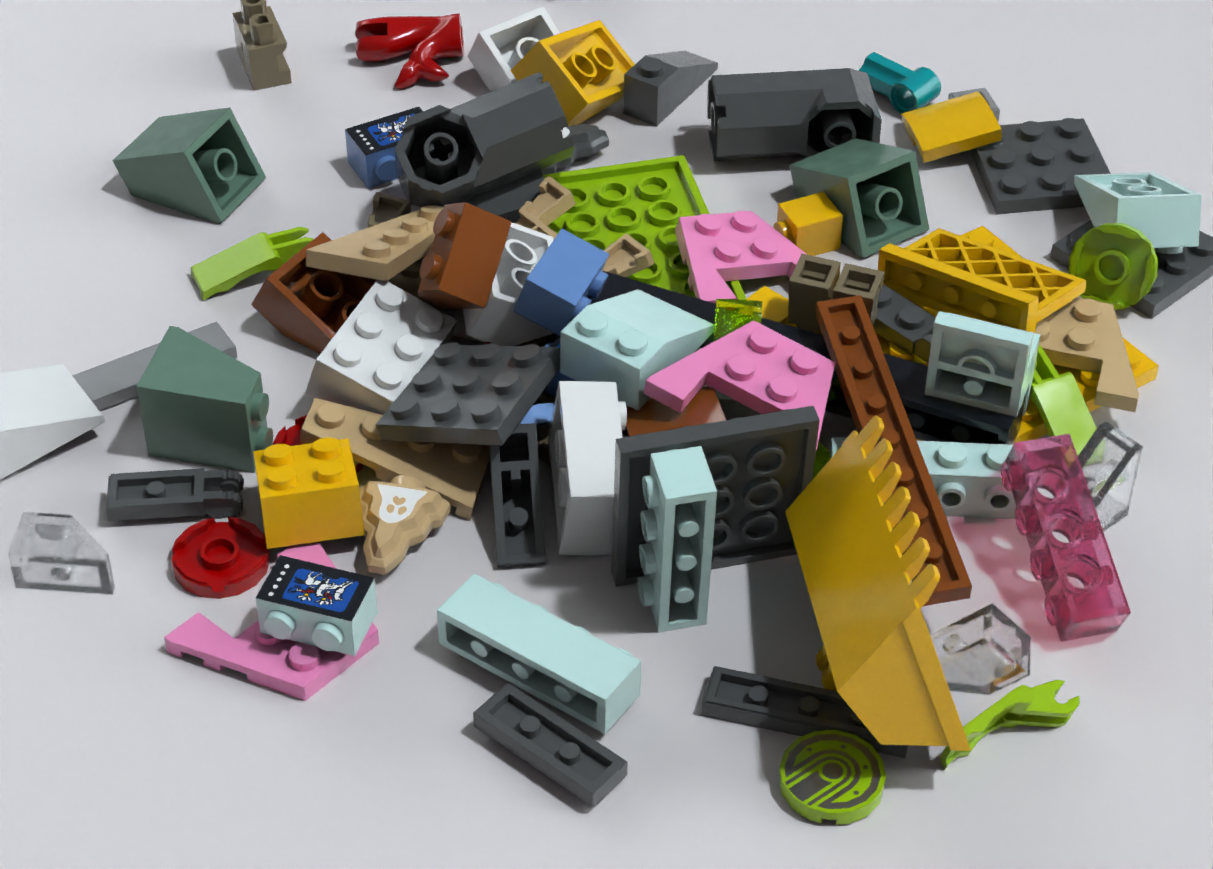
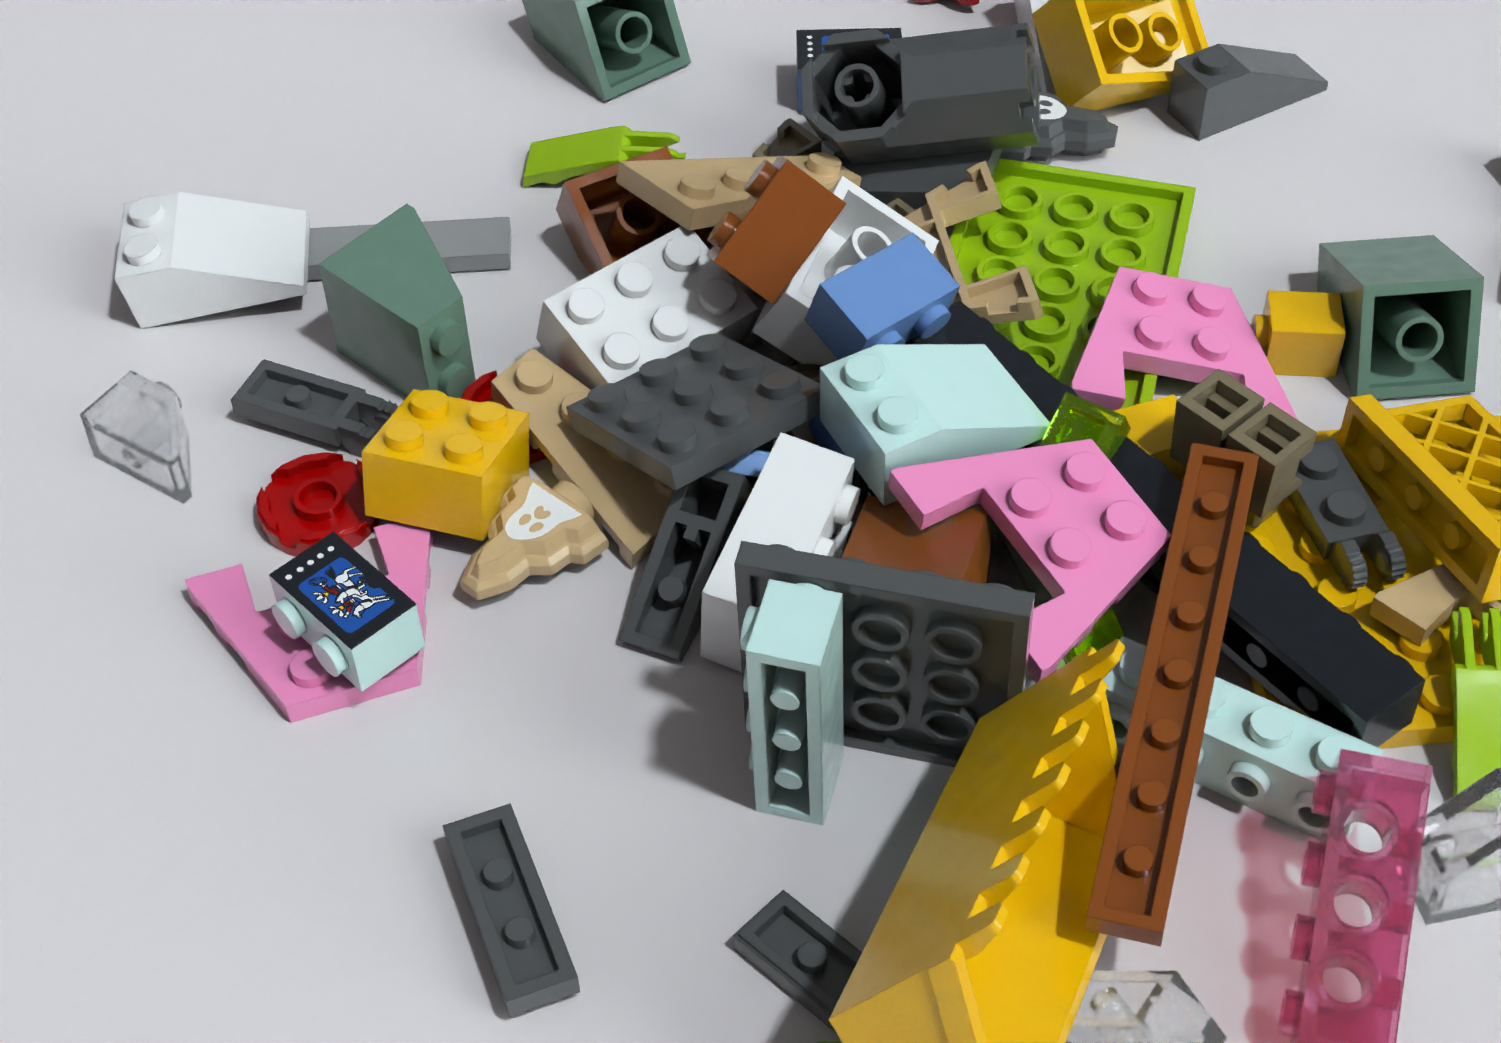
camera: 30 degrees right, 5 degrees up
light aqua brick [437,573,641,734] -> none
dark grey brick [707,68,882,161] -> none
light aqua bracket [925,311,1041,417] -> none

